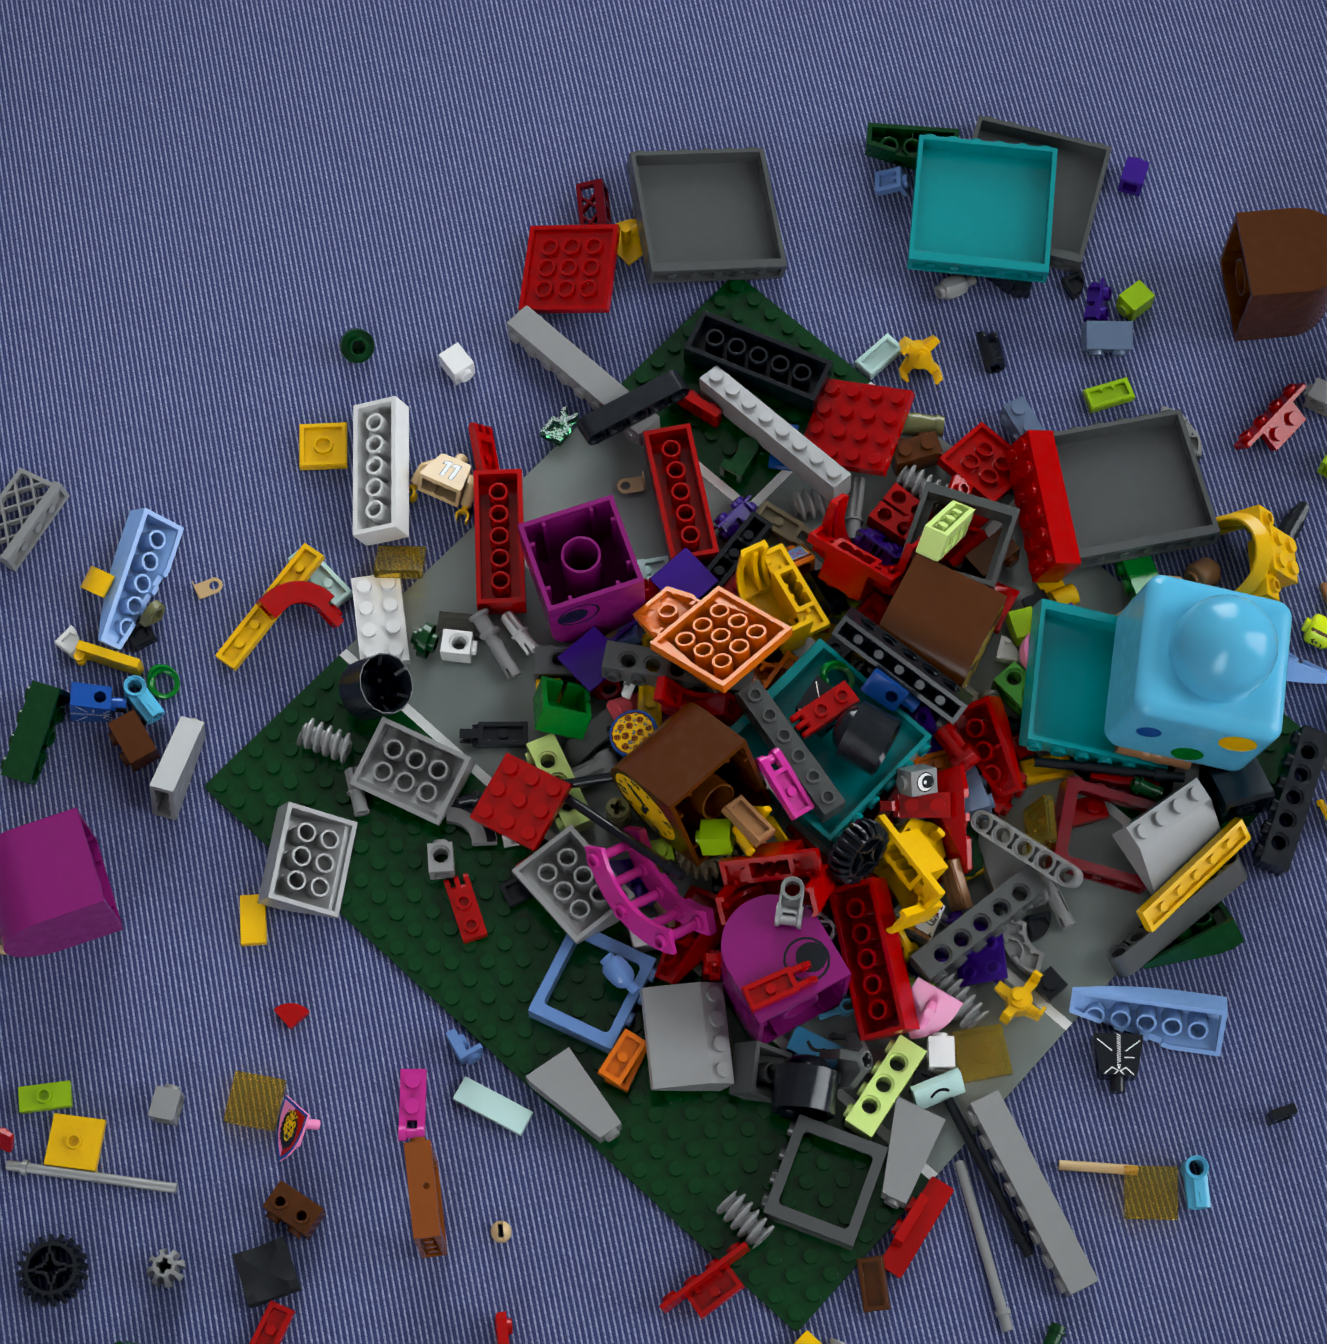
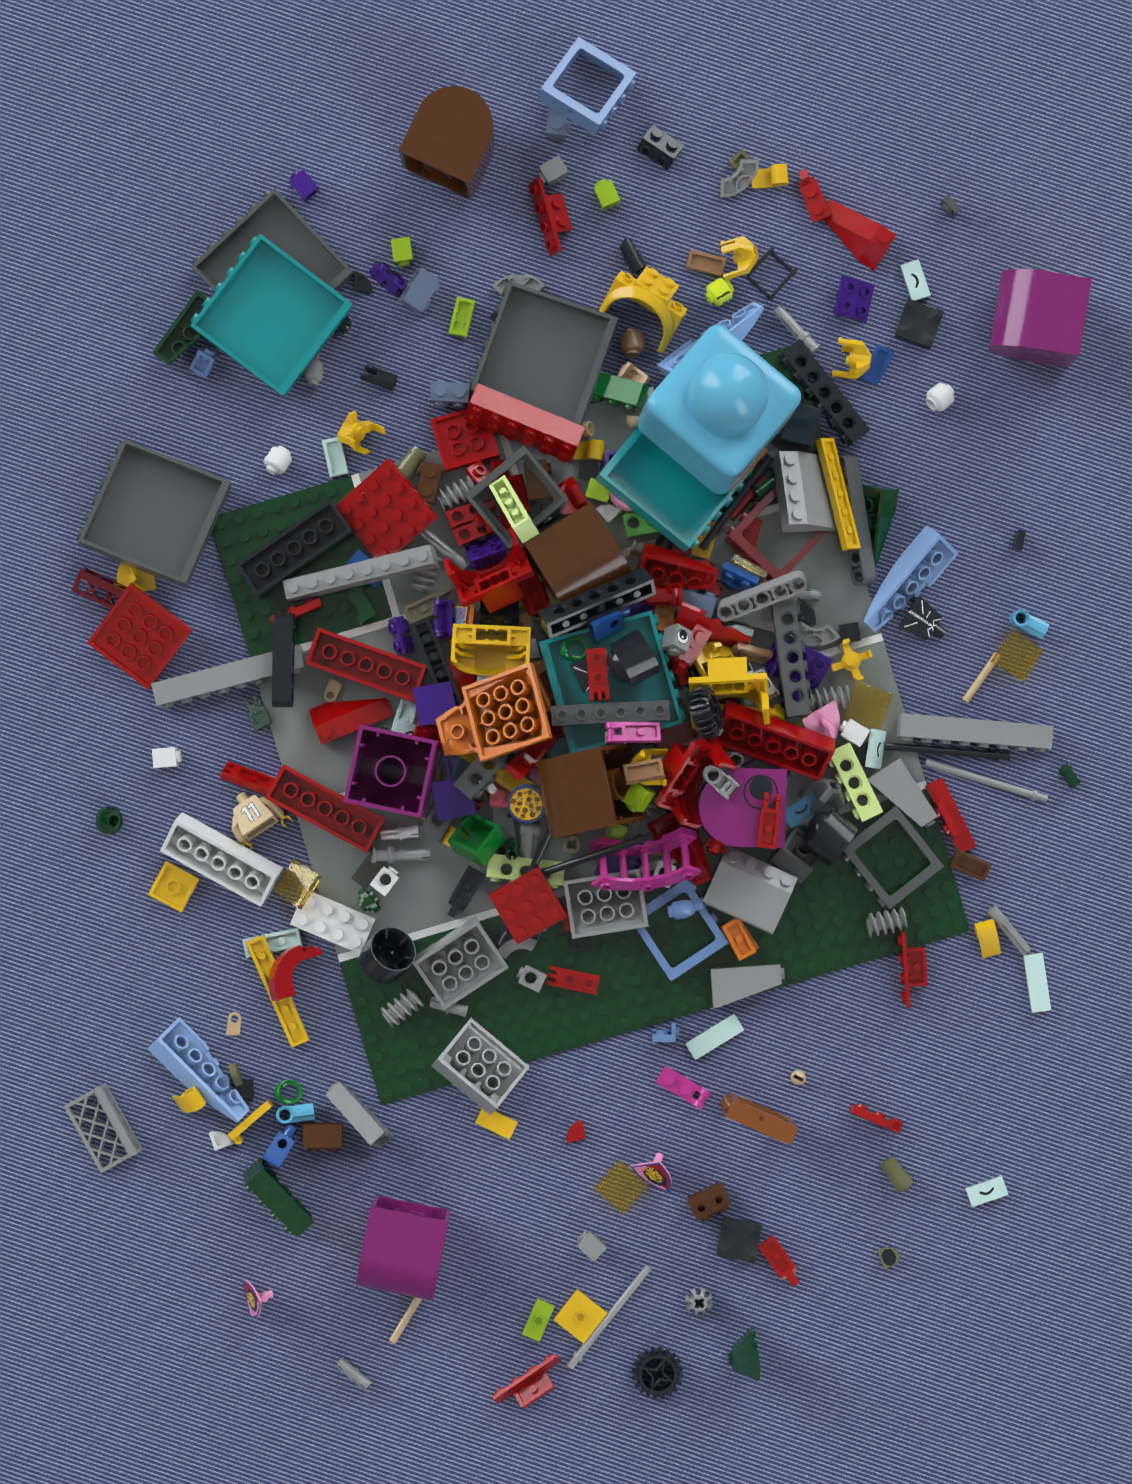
camera: 55 degrees left, 20 degrees up
none -> white head [263,446,292,475]
none -> red wedge [308,698,394,745]
none -> dark purple hinge [433,598,453,640]
none -> dark green pin [503,839,519,860]
none -> tan hinge [582,421,594,437]
none -> blue plate [720,562,760,592]

